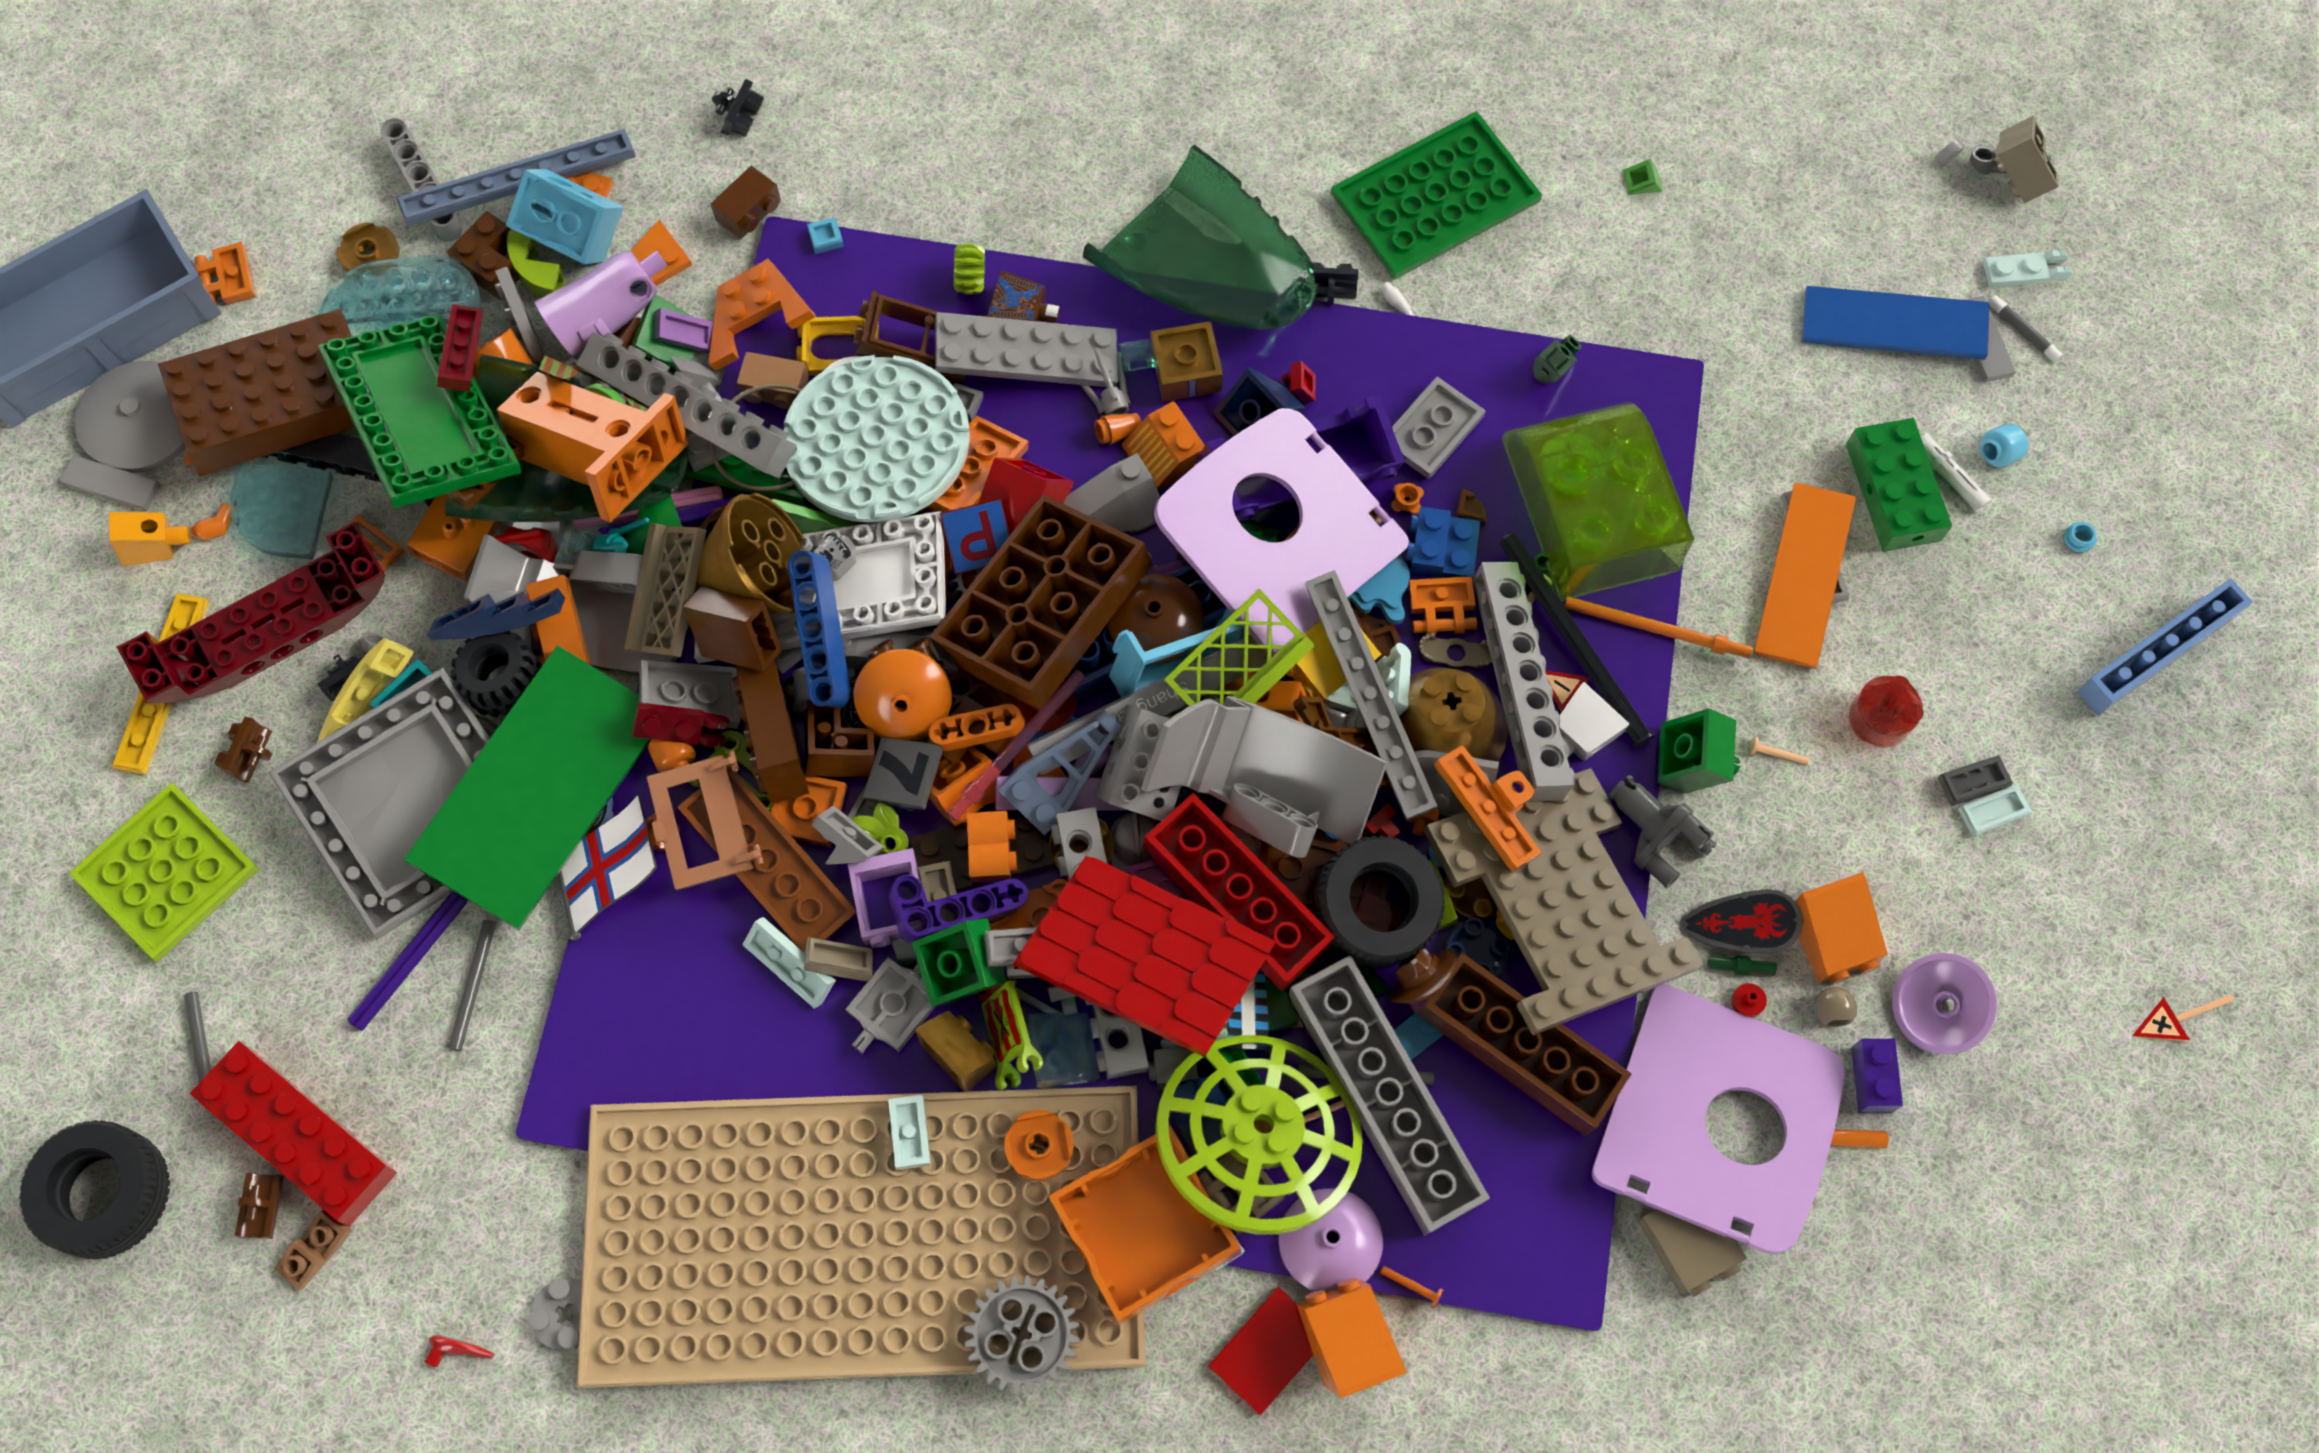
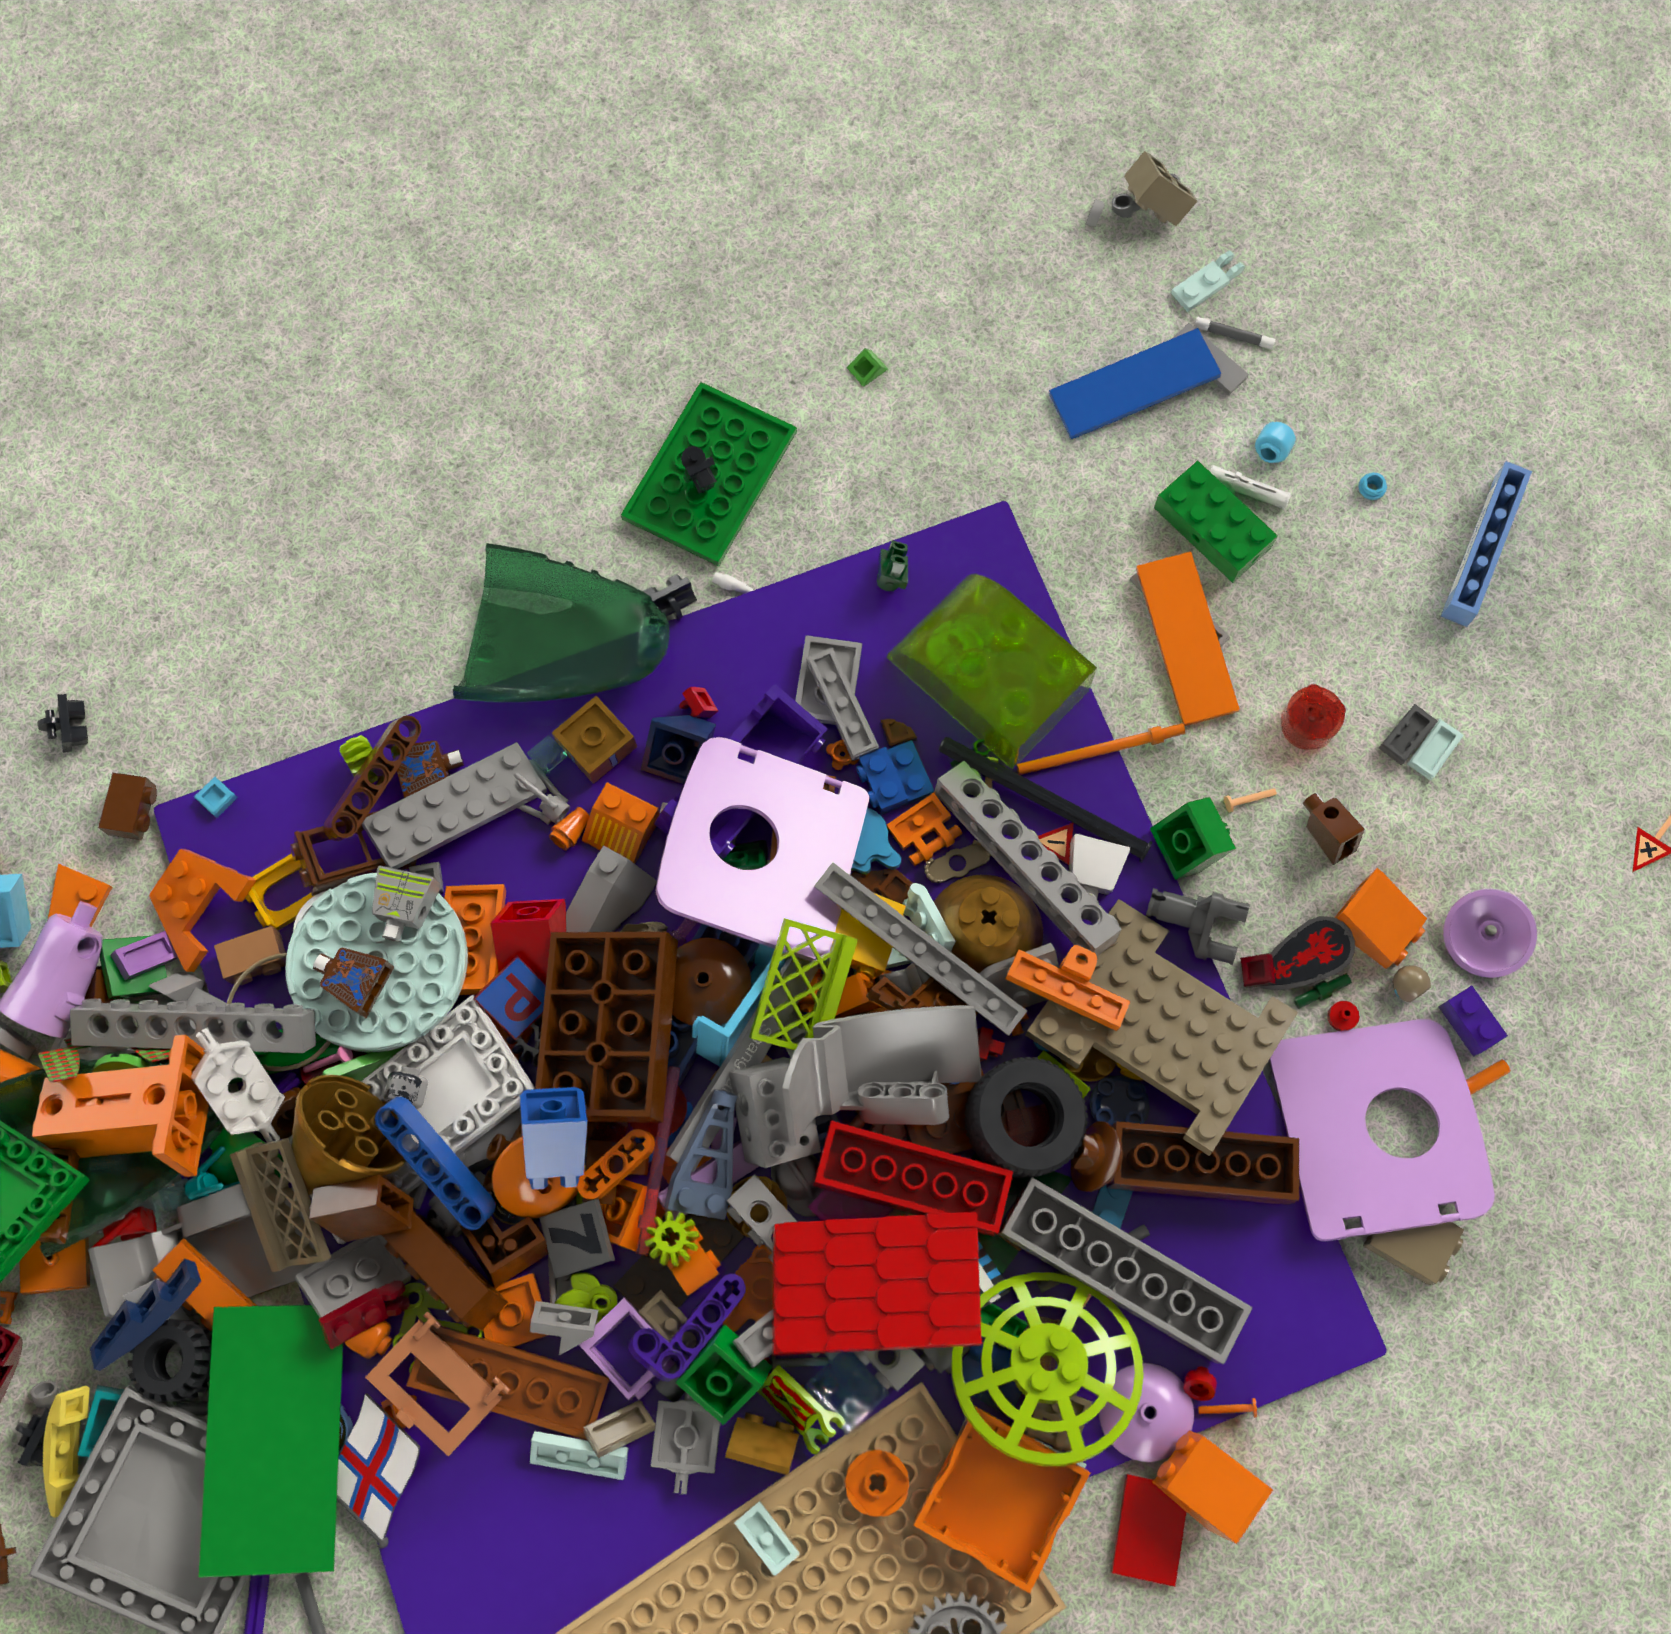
camera: 30 degrees left, 5 degrees up
none -> white plate [191,1028,285,1143]
none -> bright pink pin [303,1046,353,1073]
none -> torso [313,947,394,1018]
none -> reddish brown beam [324,715,421,841]
none -> light grey torso [372,866,441,942]
none -> hips [520,1087,587,1190]
none -> lime gear [645,1211,700,1267]
none -> black hips [681,446,717,494]
none -> light grey tile [806,647,879,761]
none -> red tile [1183,1366,1217,1401]
none -> dark red tile [1240,953,1276,988]
none -> reddish brown torso [1303,793,1365,865]

